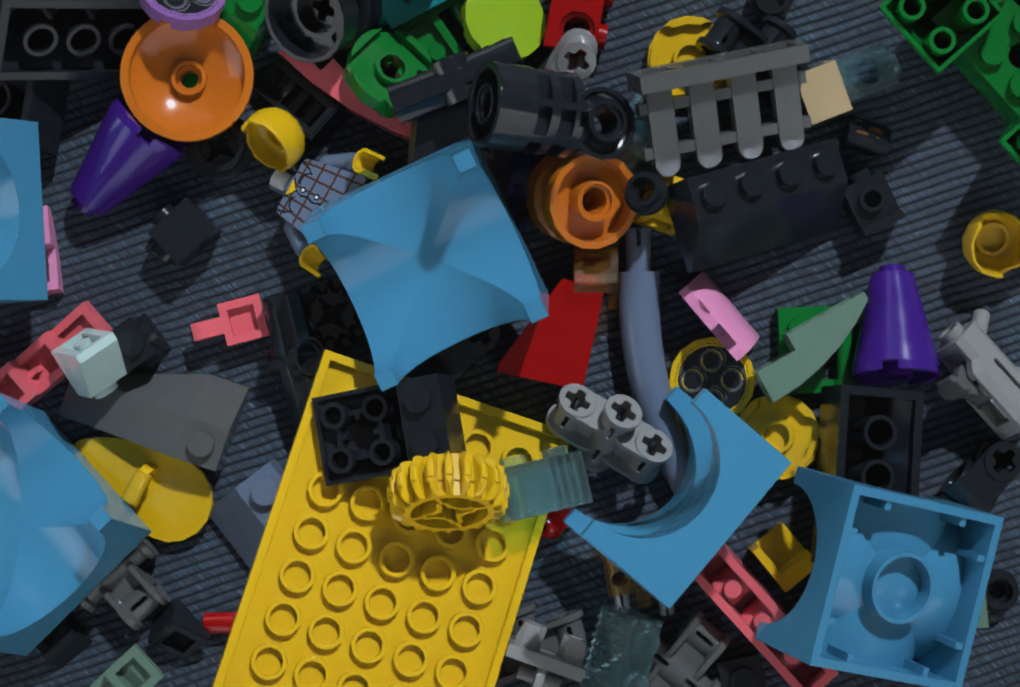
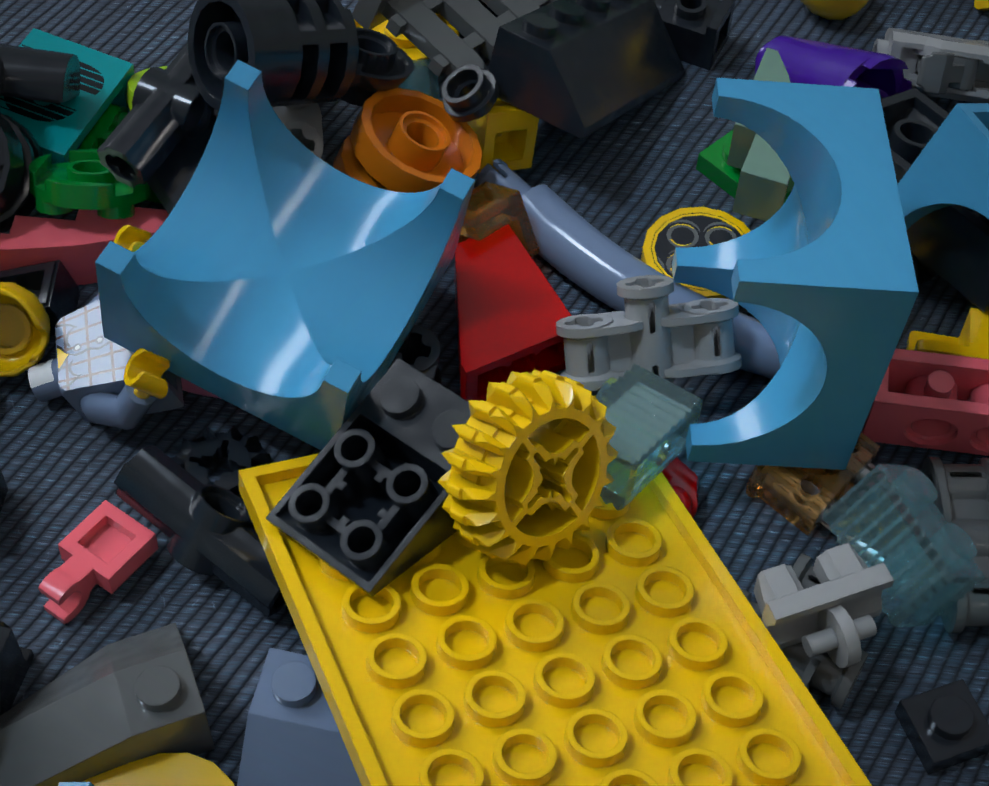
camera: 45 degrees left, 35 degrees down
bright pink slope [678,270,760,361] -> none

